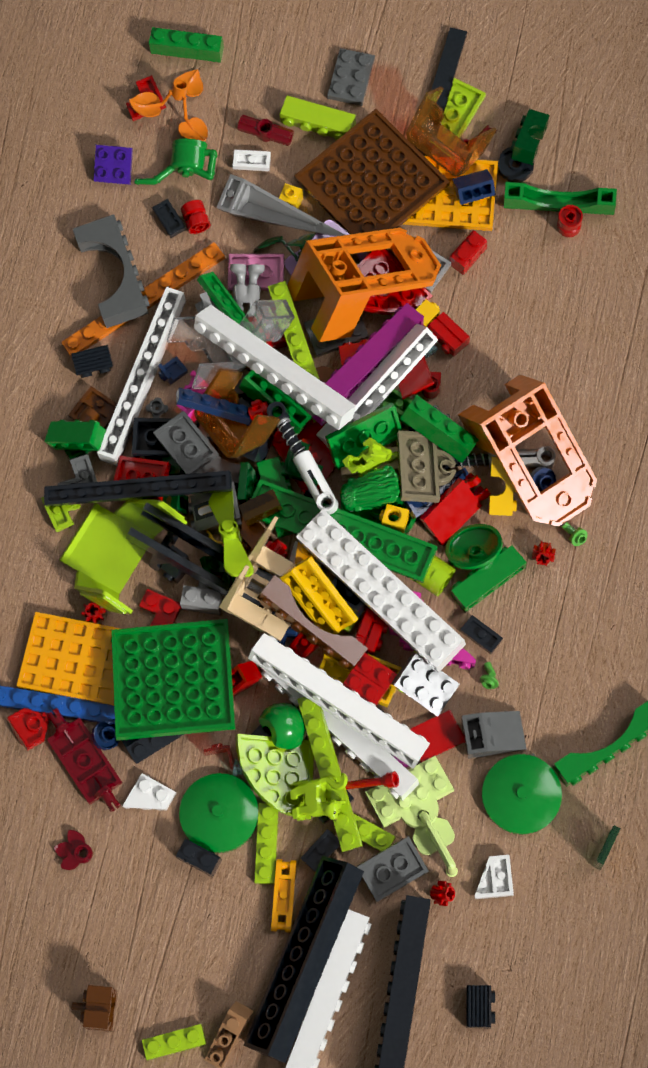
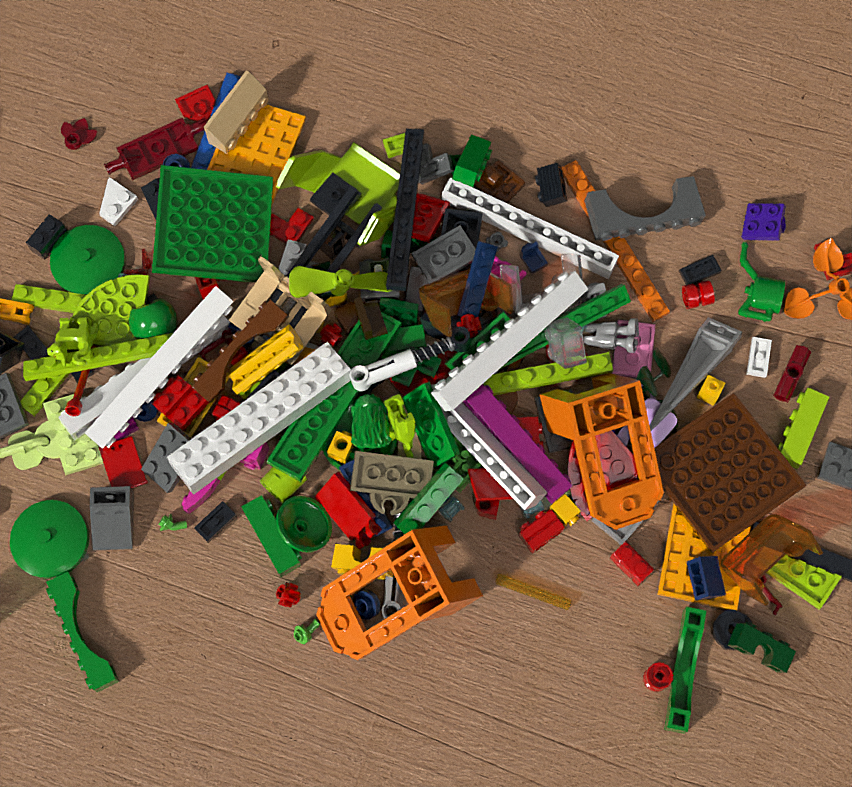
camera: 90 degrees right, 0 degrees up
none -> tan slope [204,70,268,154]
none -> black plate [310,173,362,219]
none -> clear yellow axle [495,573,572,610]

